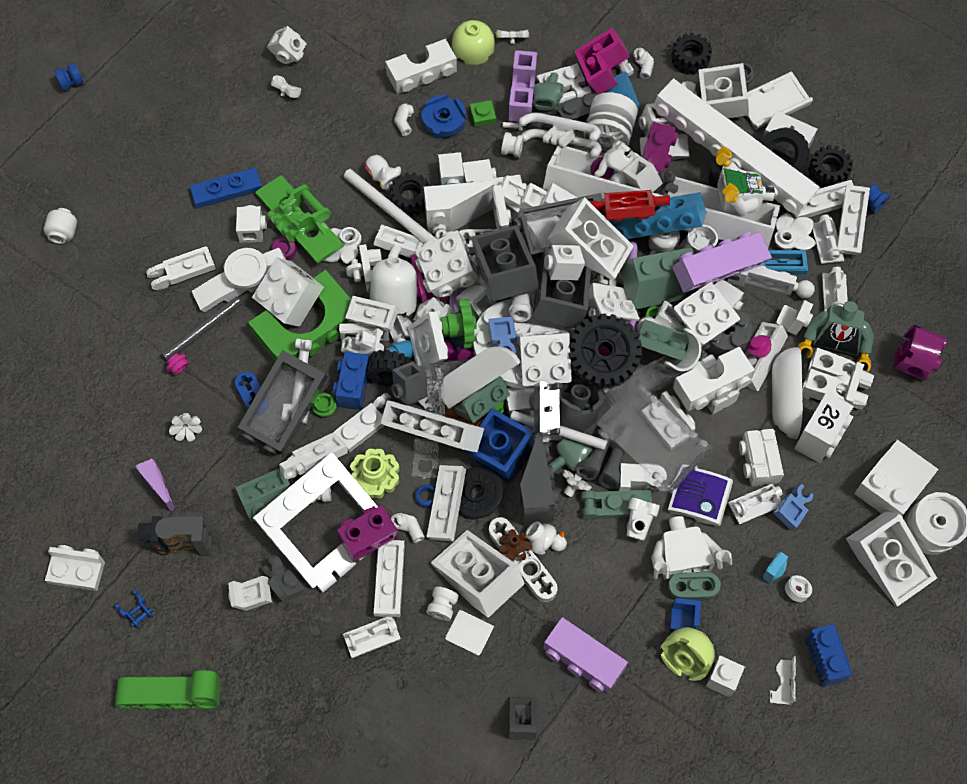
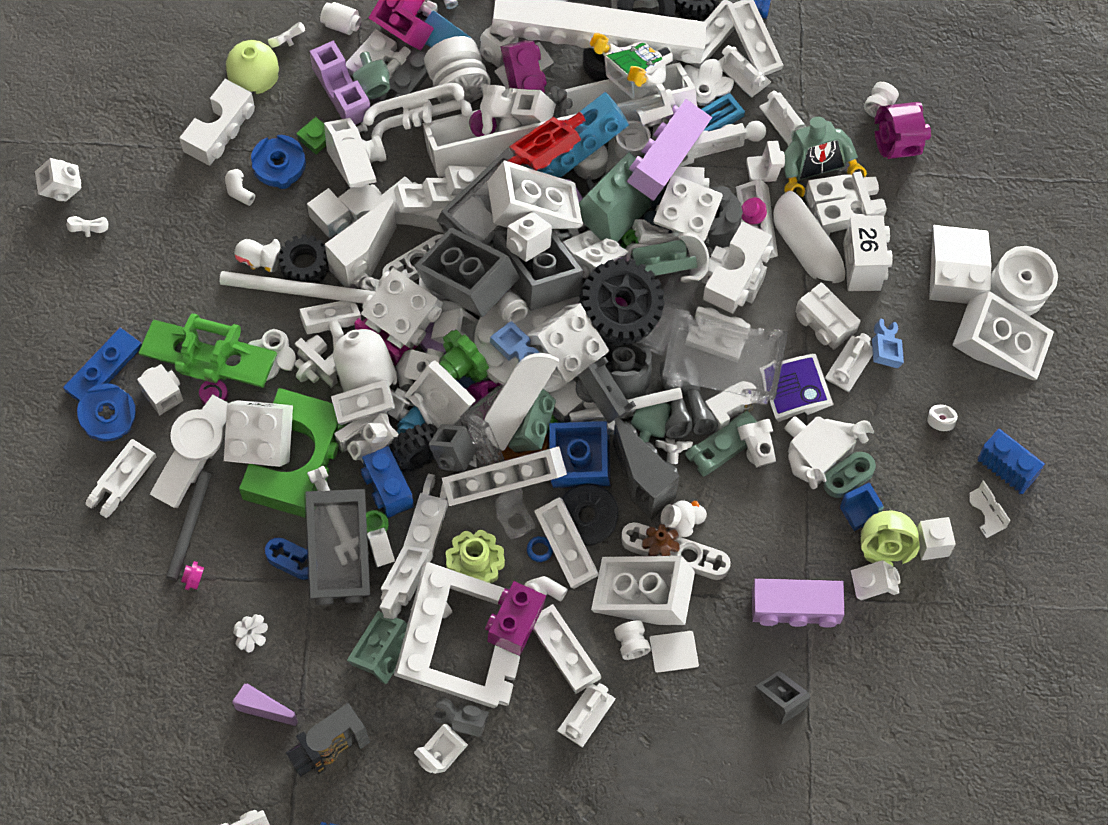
camera: 35 degrees left, 0 degrees up
white plate [492,185,512,230] -> none
medium azure tile [762,552,788,584] -> none
none -> blue plate [77,383,136,441]
none -> white brick [320,2,361,35]
none -> white slope [324,118,376,188]
none -> white piece [367,528,395,567]
none -> white hinge [411,393,434,426]
none -> white bracket [636,84,675,126]
none -> white bracket [851,560,900,600]
none -> white wheel [864,82,899,118]

